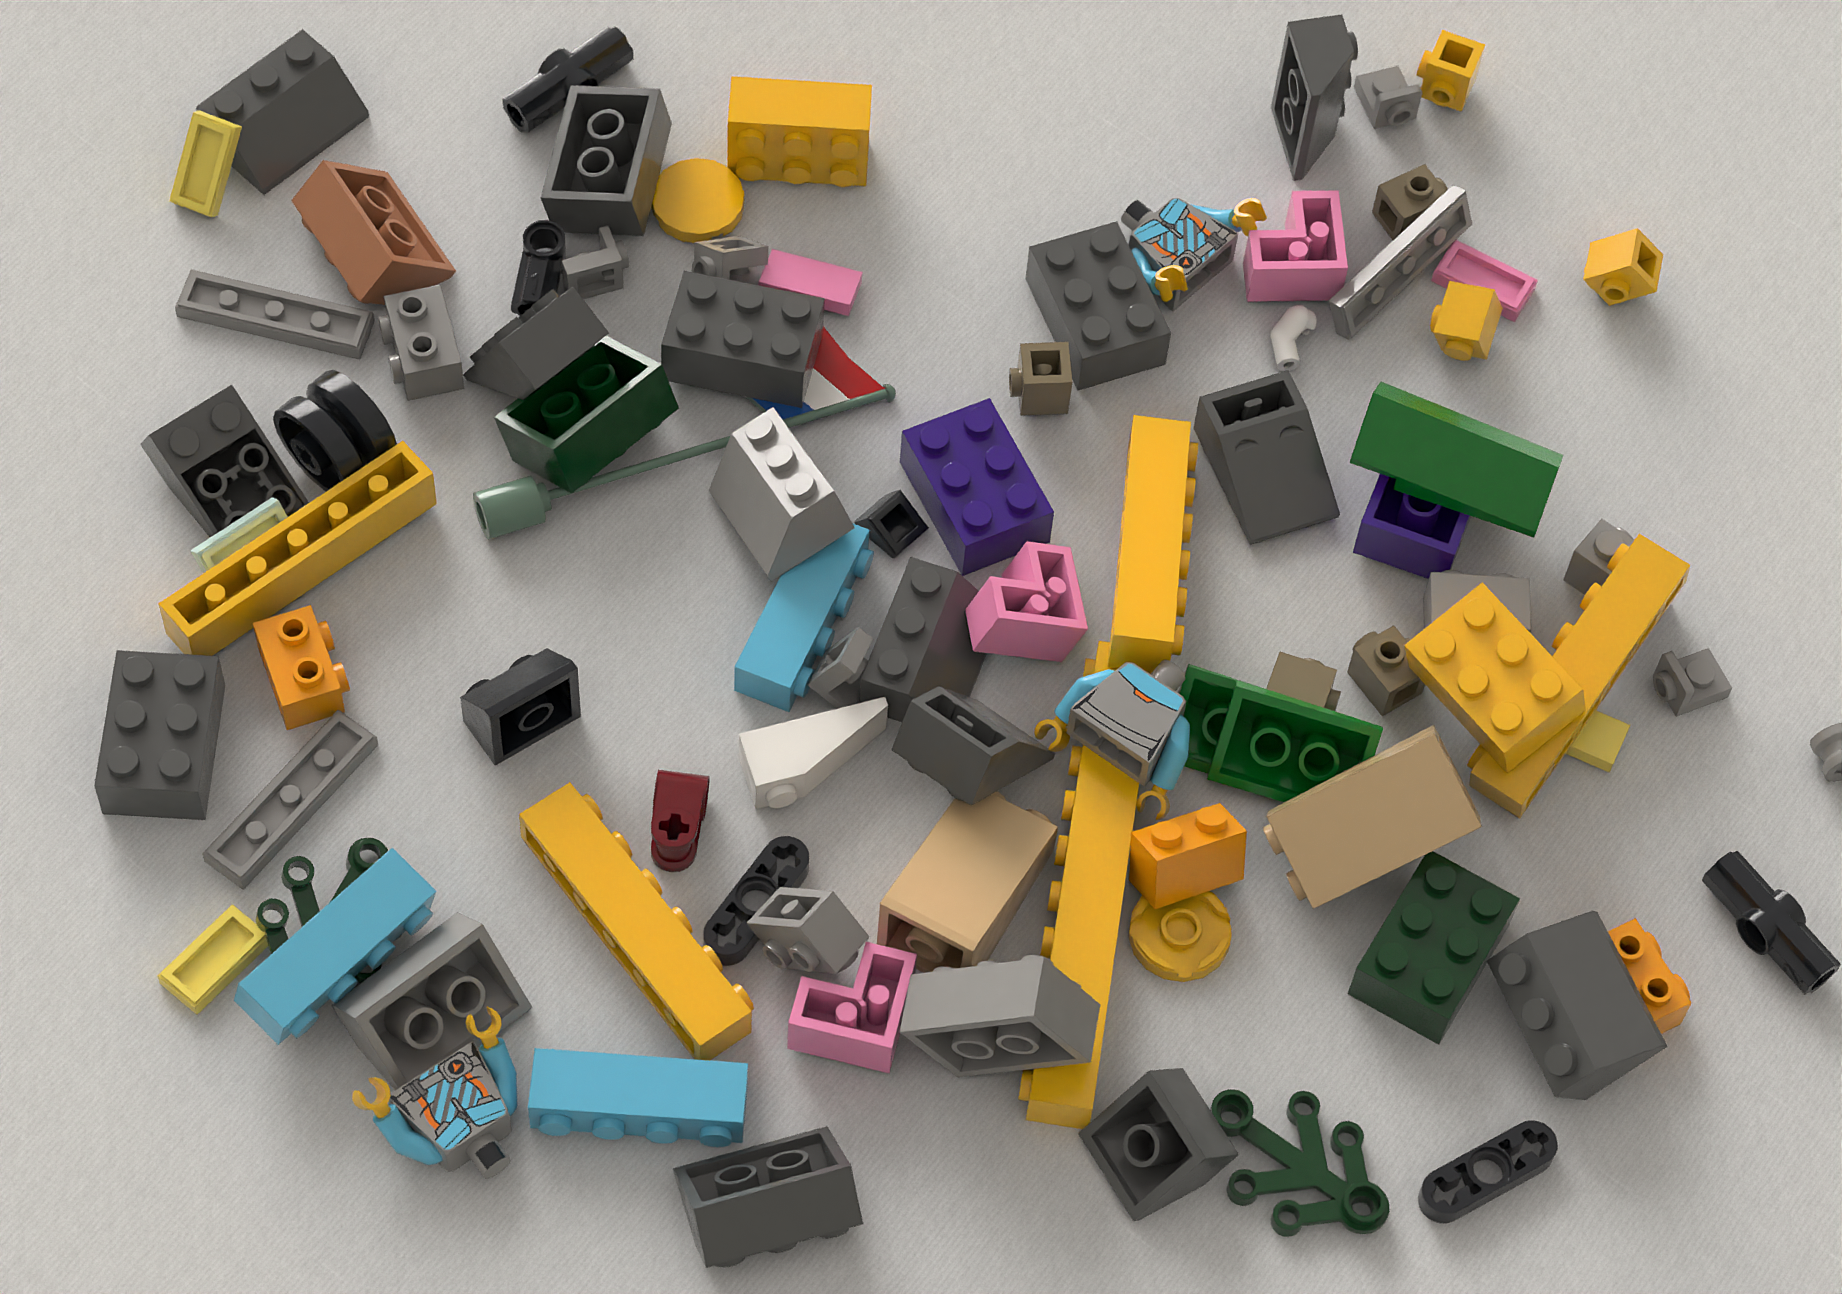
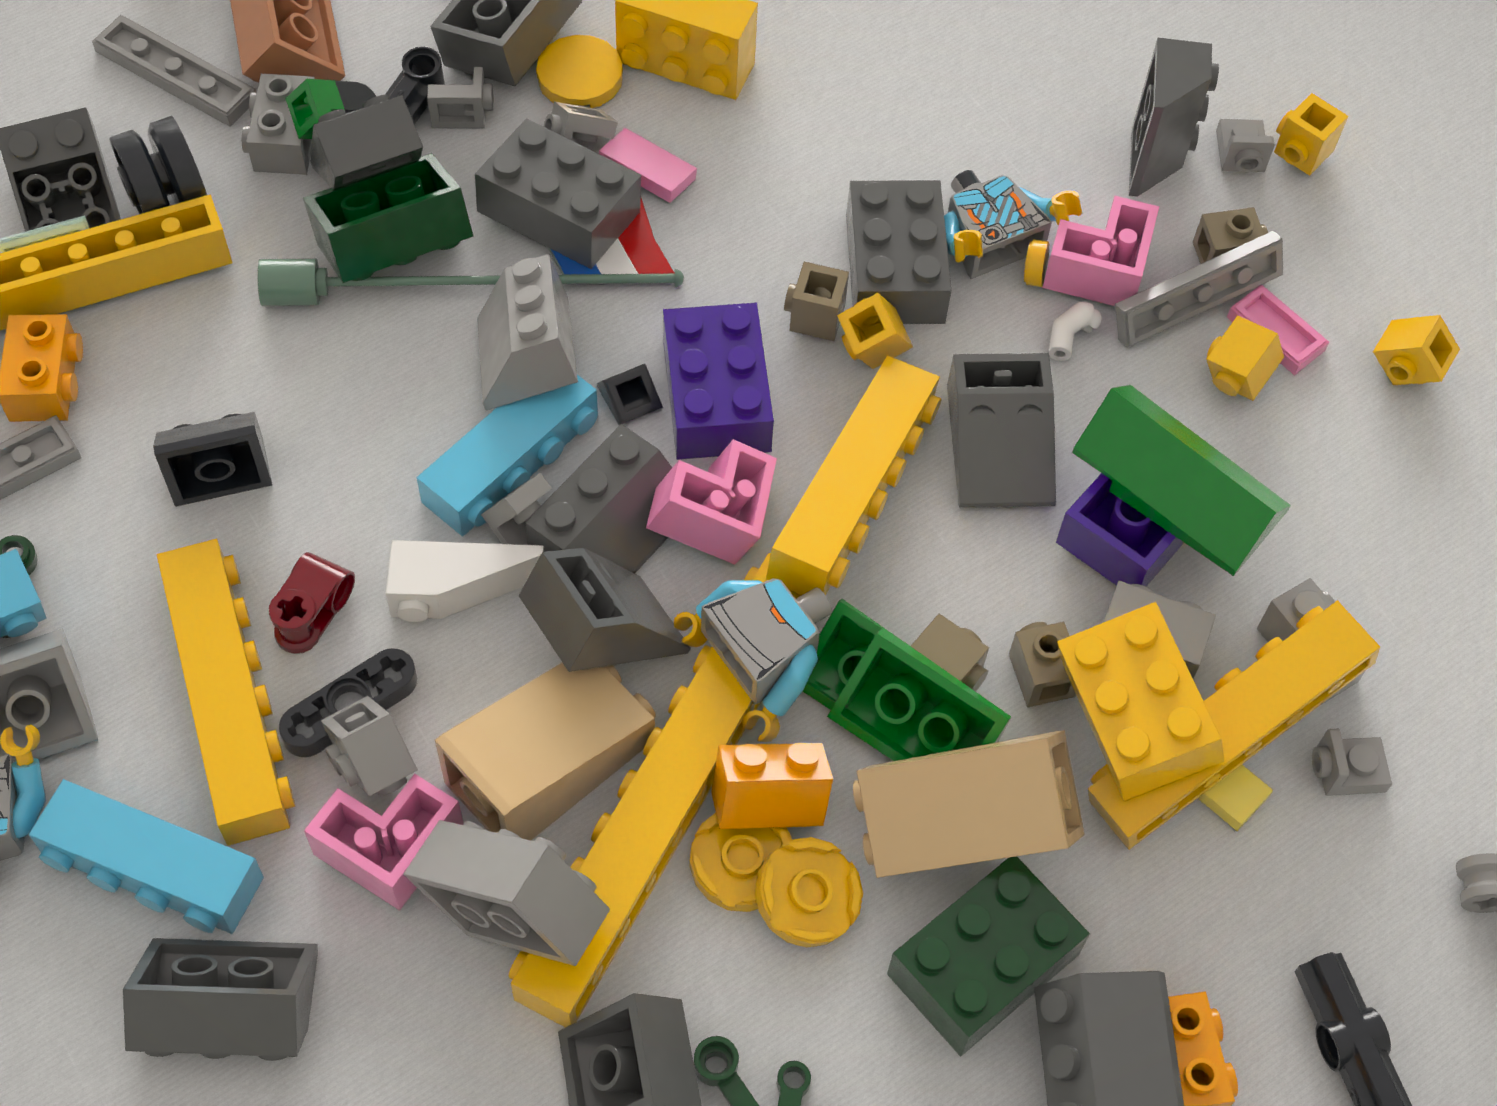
camera: 20 degrees right, 0 degrees up
none -> green leg [285,78,376,139]
none -> yellow tile [755,837,863,948]
none -> yellow brick [837,293,913,369]
none -> yellow tile [1024,239,1050,287]

